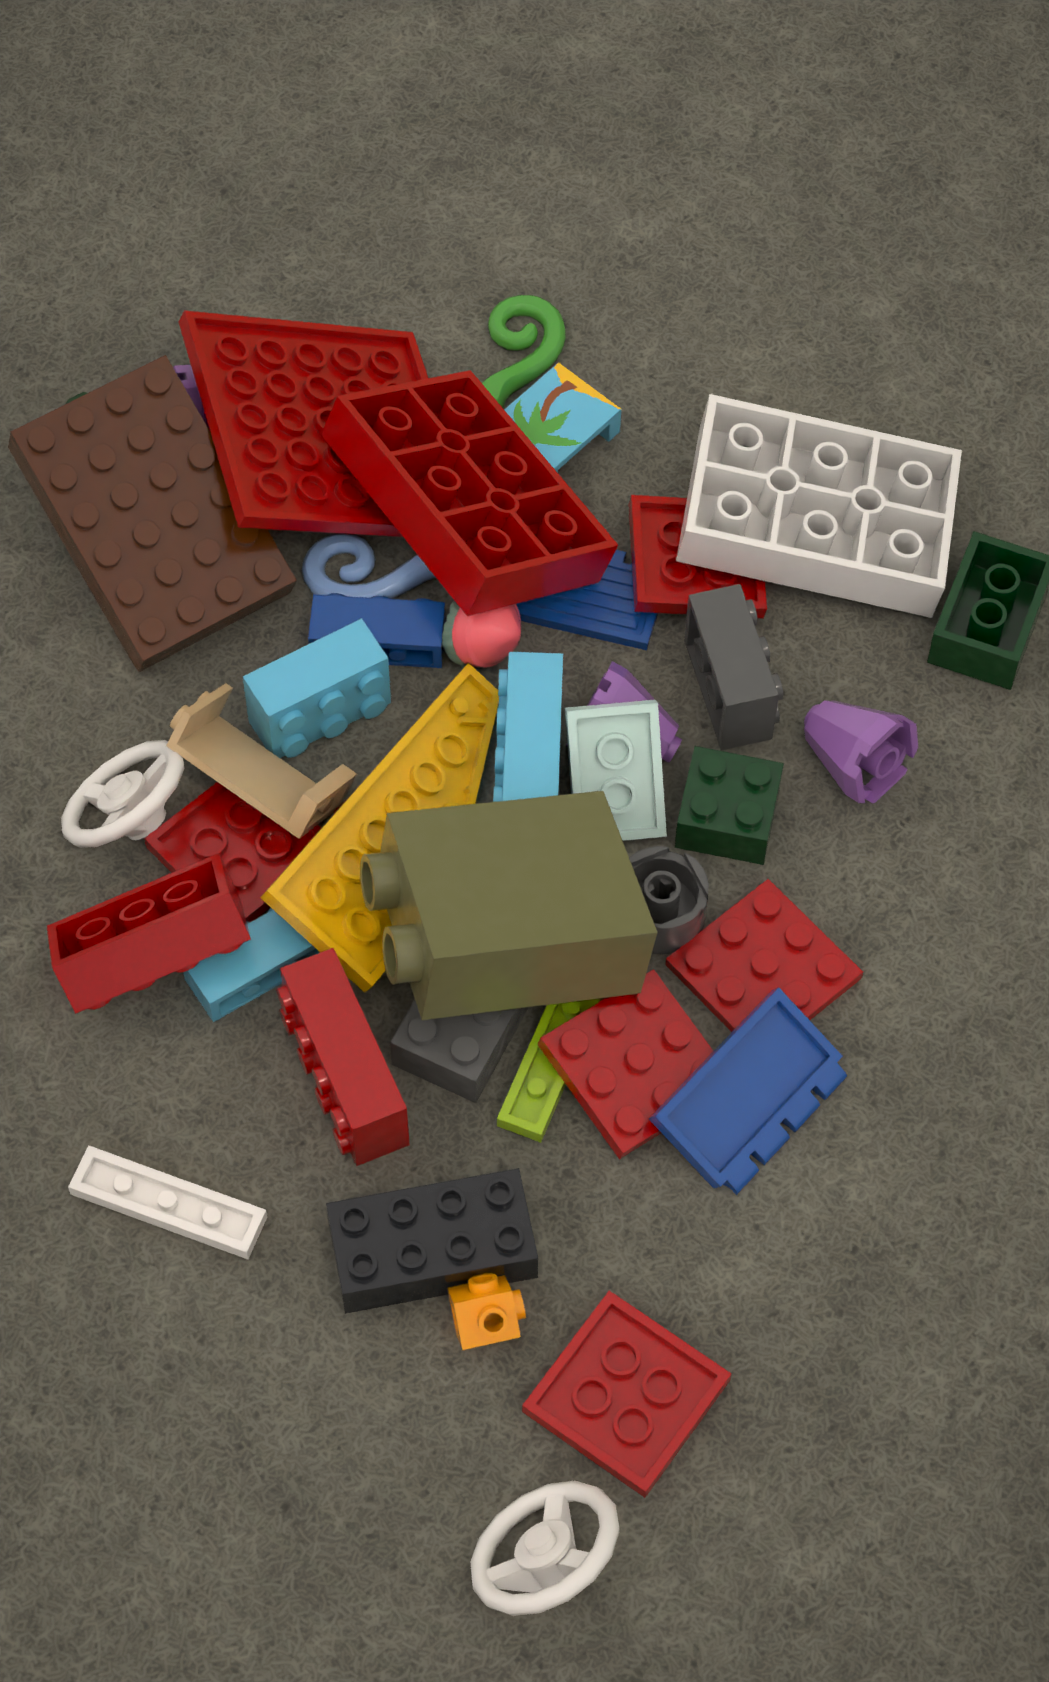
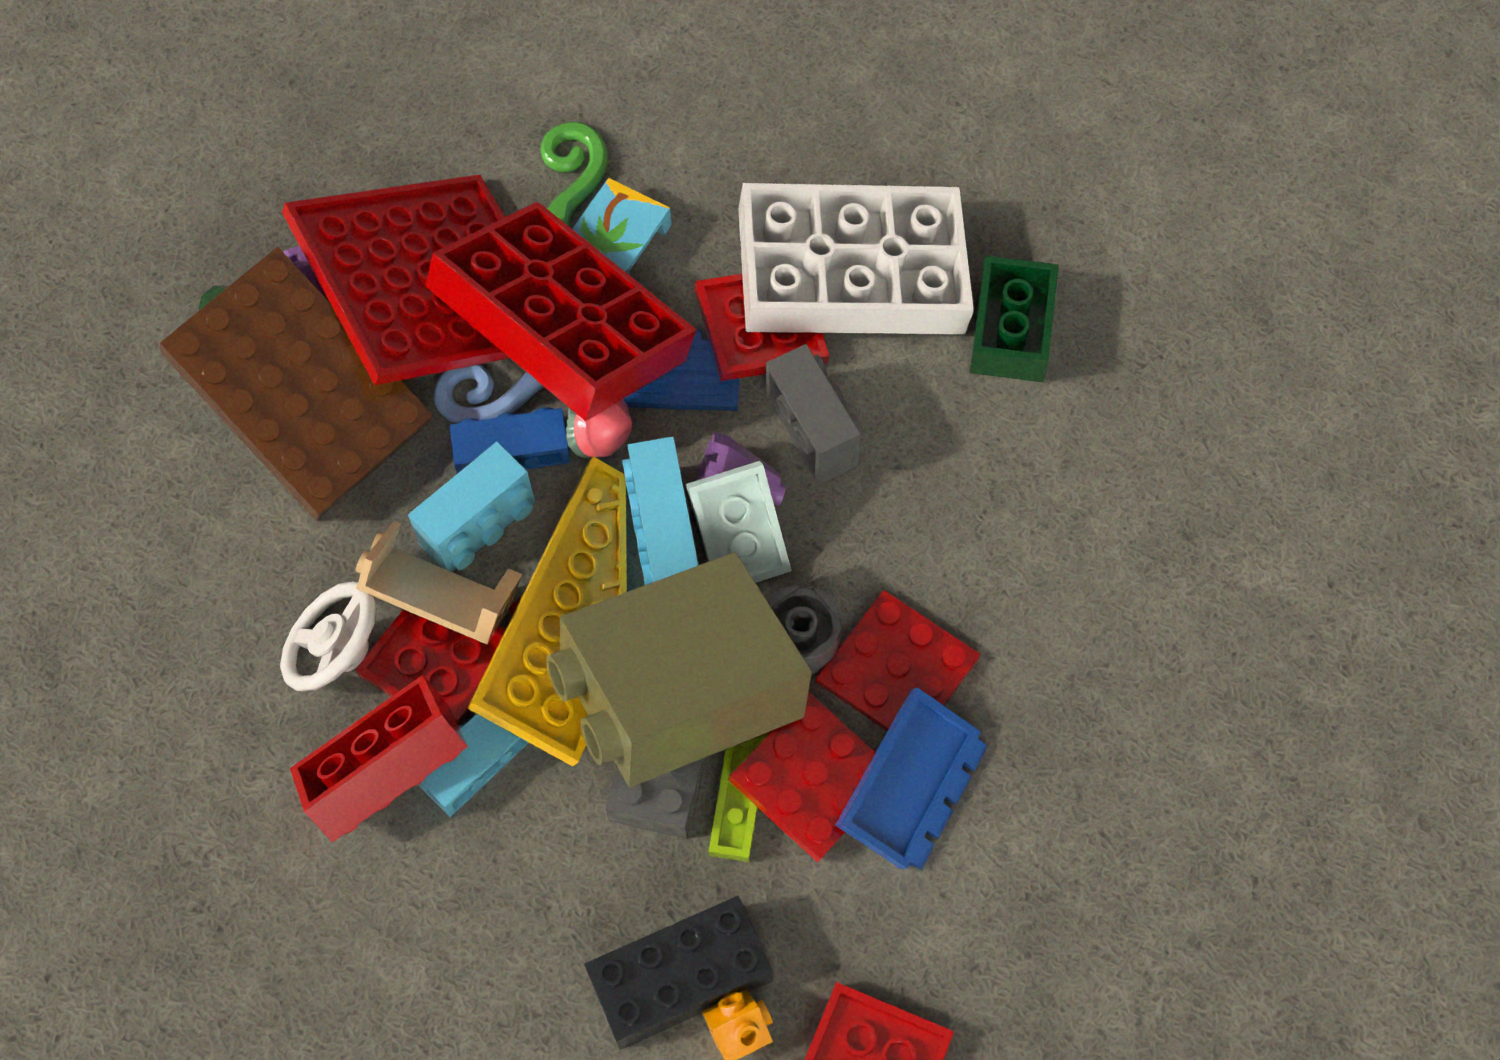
camera: 10 degrees left, 5 degrees up
white plate [68,1145,267,1259] -> none
red brick [276,948,410,1166] -> none
dark green brick [674,746,784,865] -> none
medium lavender cone [804,700,918,803] -> none

